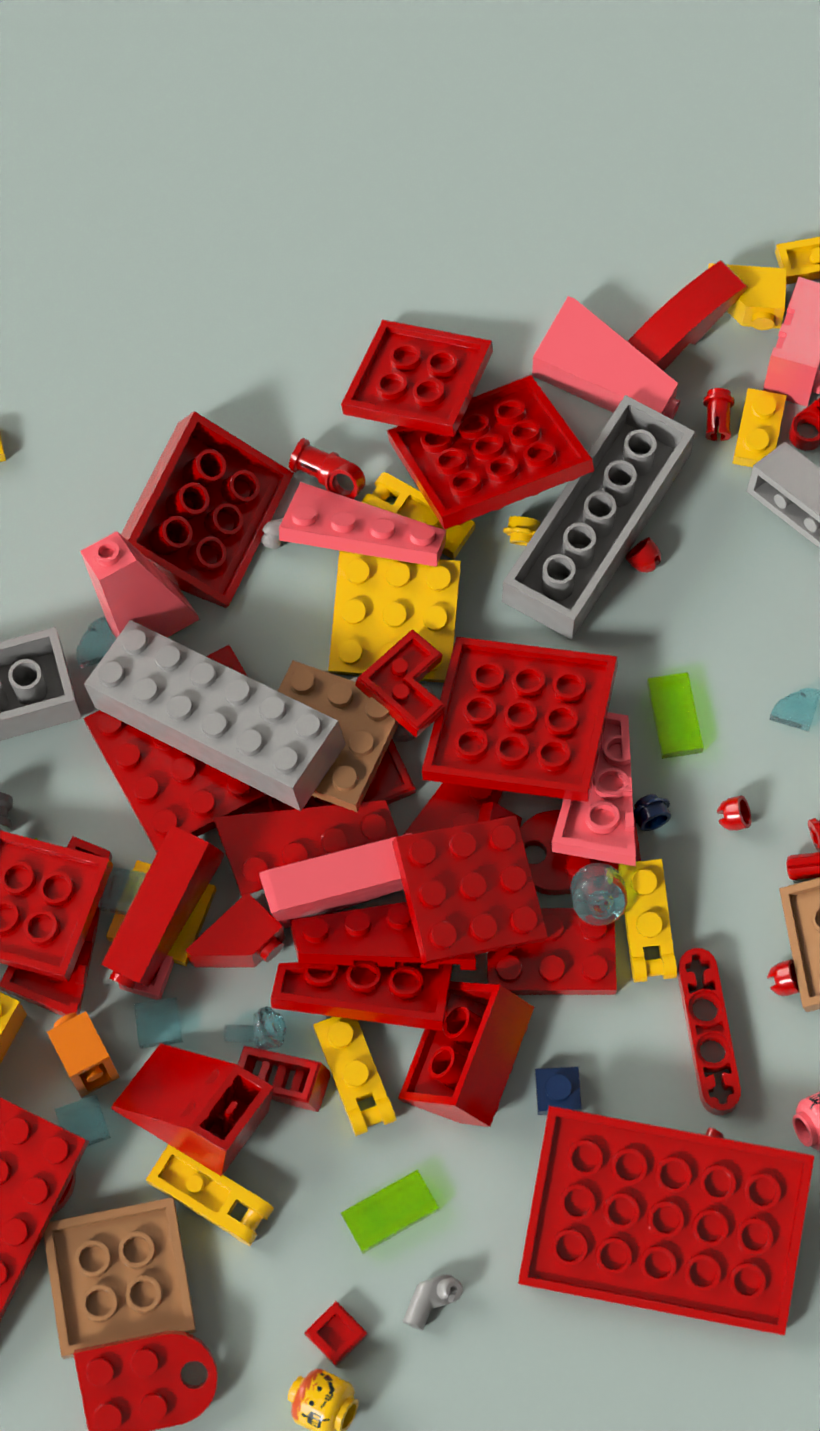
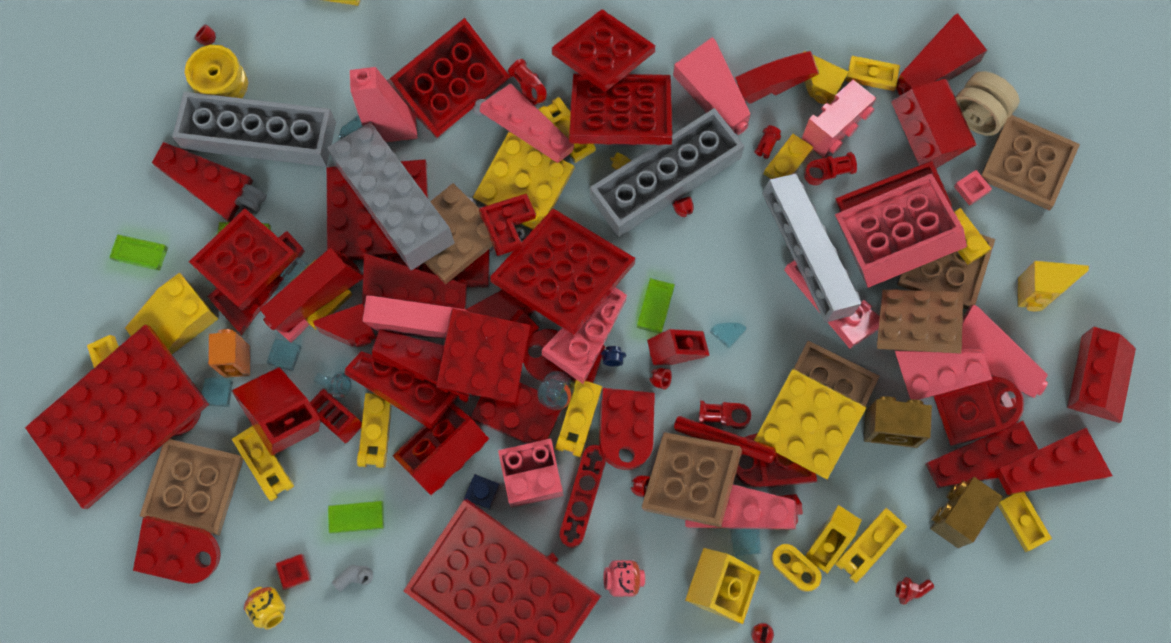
camera: 25 degrees right, 5 degrees up
none -> coral slope [498,439,564,508]
none -> red plate [599,388,655,470]
none -> red slope [647,329,710,365]

